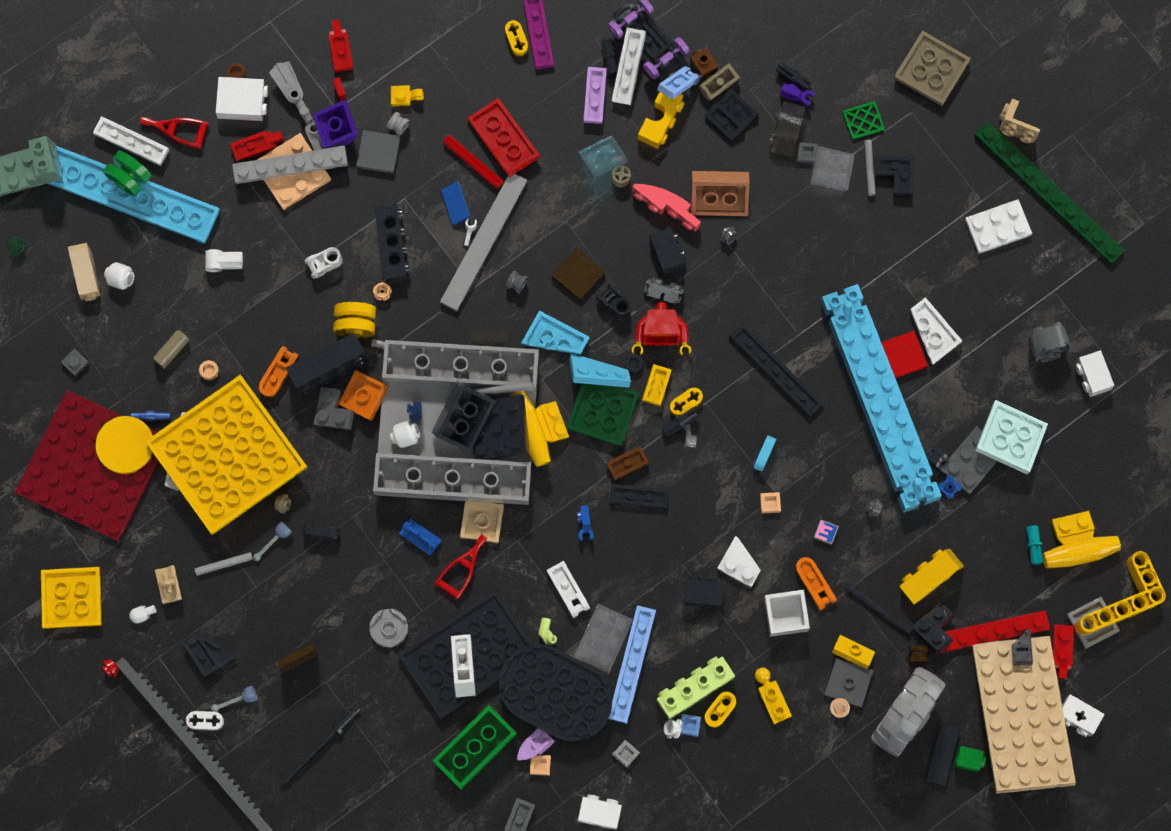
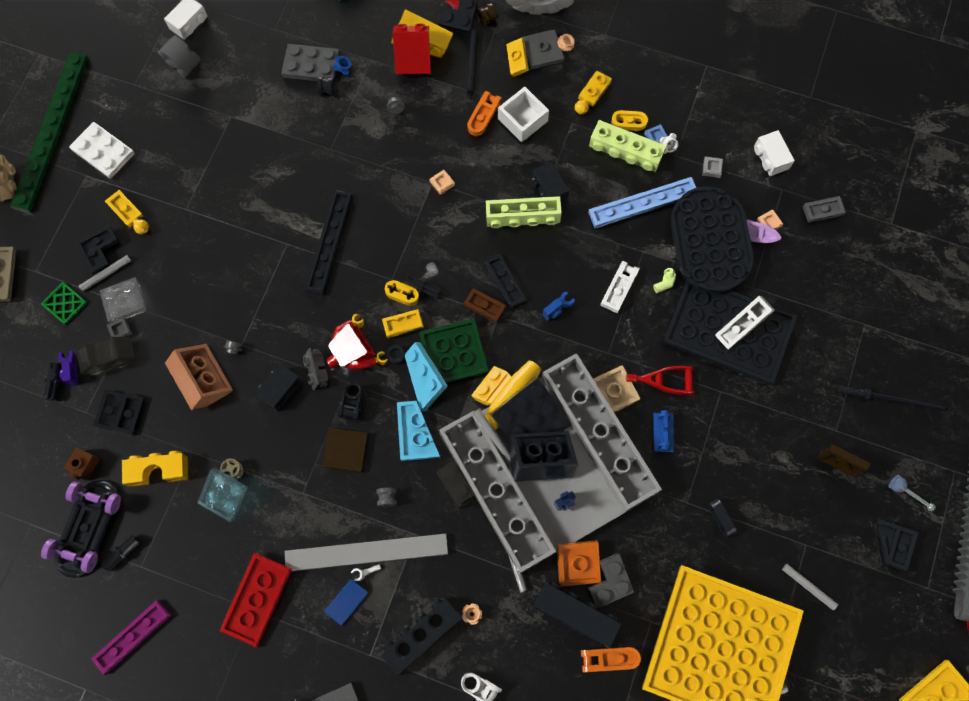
camera: 120 degrees left, 5 degrees down
white cylinder [129,605,157,623] -> none
tan hips [155,565,182,604] -> none
white beam [186,711,224,730] -> none
hinge [253,521,292,561] -> none
dark tan plate [275,494,291,514] -> none
yellow wheel [333,302,376,338] -> none
light grey tile [370,609,408,648] -> none
white head [390,420,420,448] -> none
green brick [433,705,517,790] -> none
red axle [443,135,503,189] -> none
yellow beam [505,20,528,56] -> none
clear plate [574,604,633,673] -> none
lavender plate [584,67,607,124] -> none
white plate [612,28,646,105] -> none
coral slope [632,184,701,232] -> none
light blue plate [657,66,701,100] -> none
dark tan brick [699,63,740,101] -> none
white wing [717,536,761,588] -> none
medium azure beam [753,436,776,472] -> none
tile [814,520,839,545] -> none
medium azure brick [821,284,941,513] -> none
red tile [881,331,928,379] -> none
white wing [910,297,962,365] -> none
light aqua plate [975,400,1048,475] -> none
none -> yellow plate [105,190,149,234]
none -> red panel [393,23,431,74]
none -> yellowish green brick [486,197,561,228]

